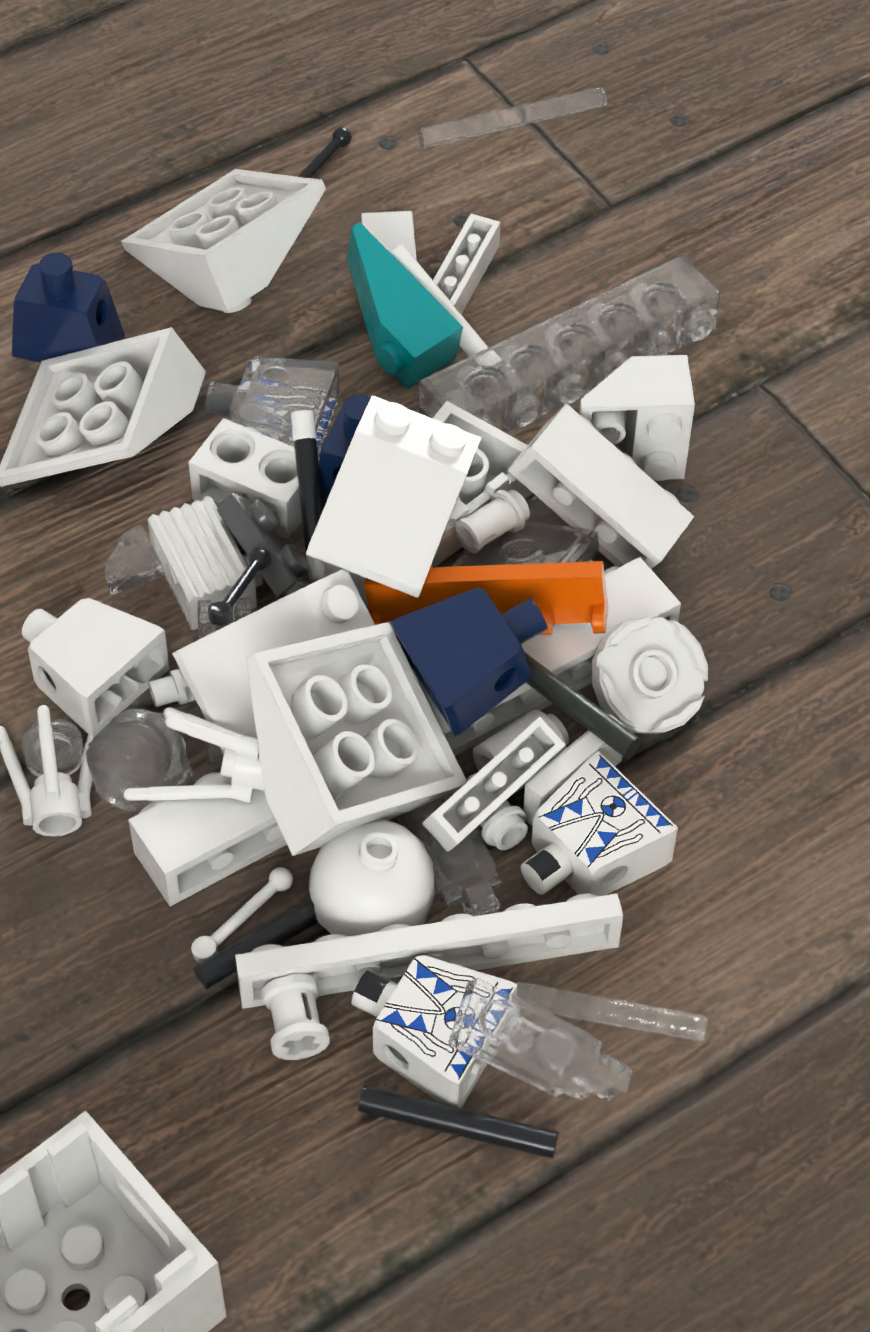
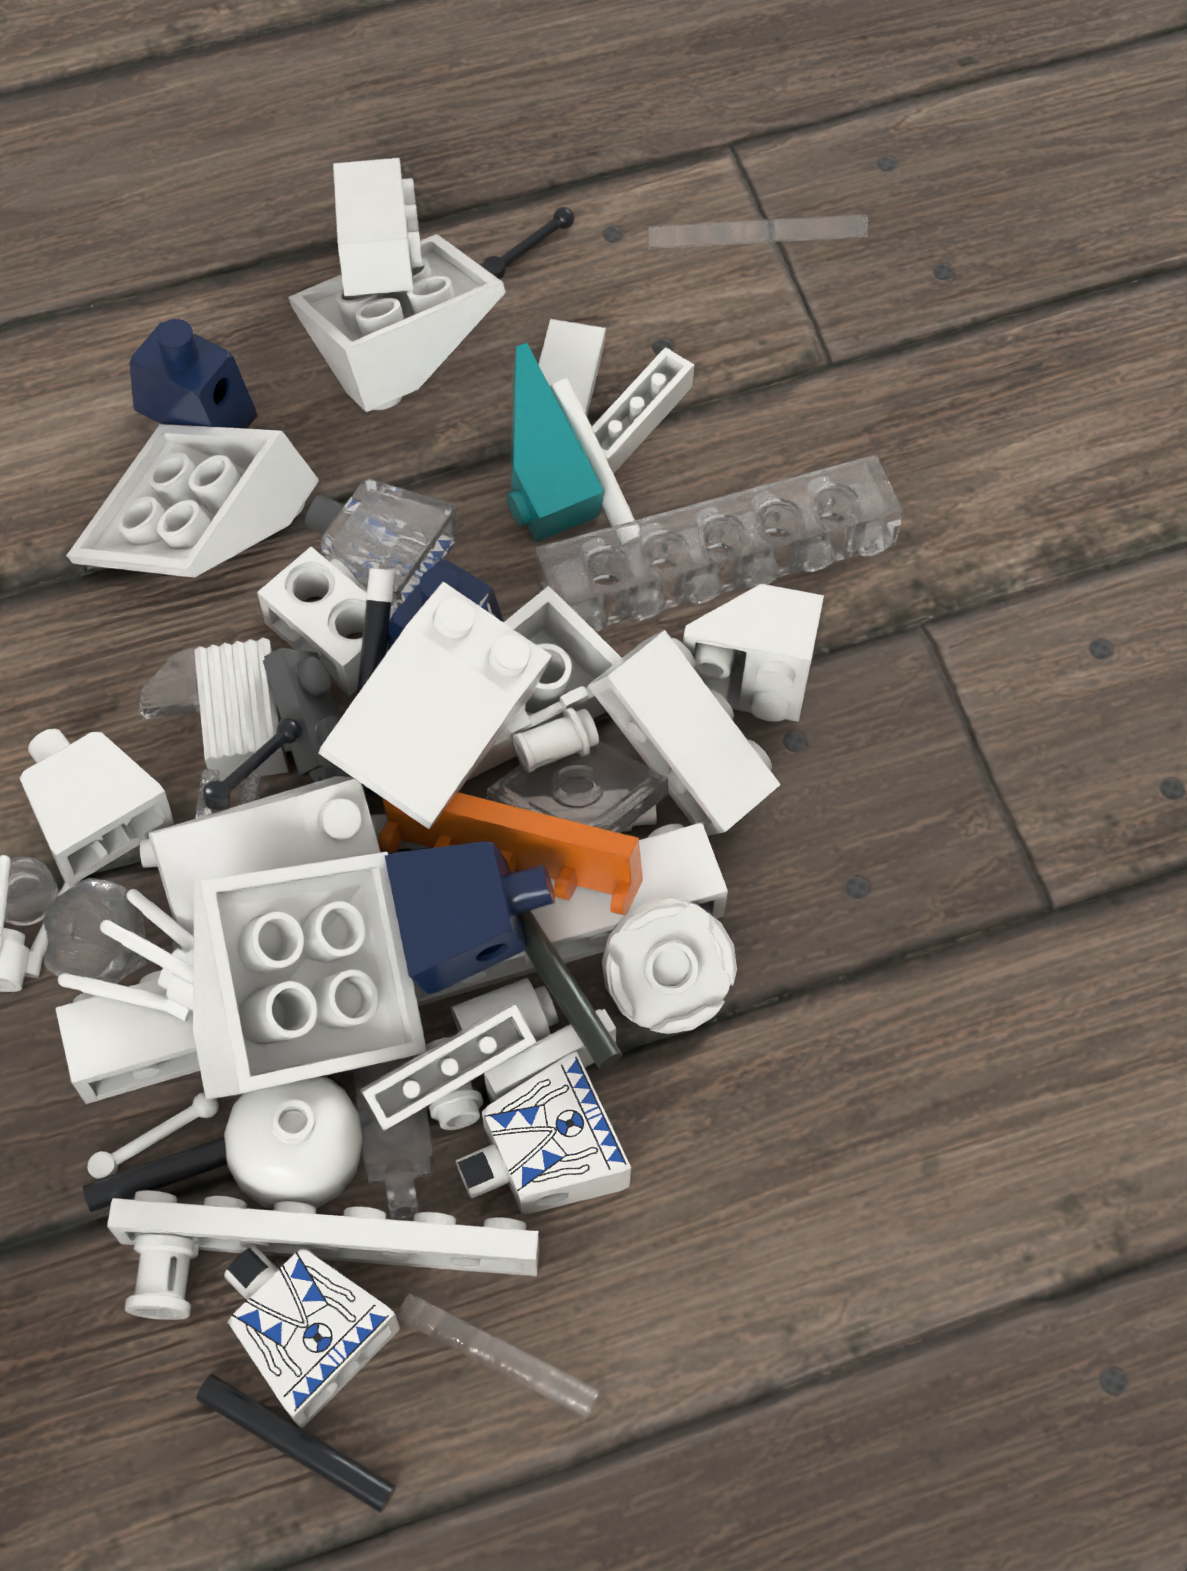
camera: 15 degrees right, 10 degrees up
clear hinge [448,978,633,1101] -> none
none -> white brick [333,158,423,296]

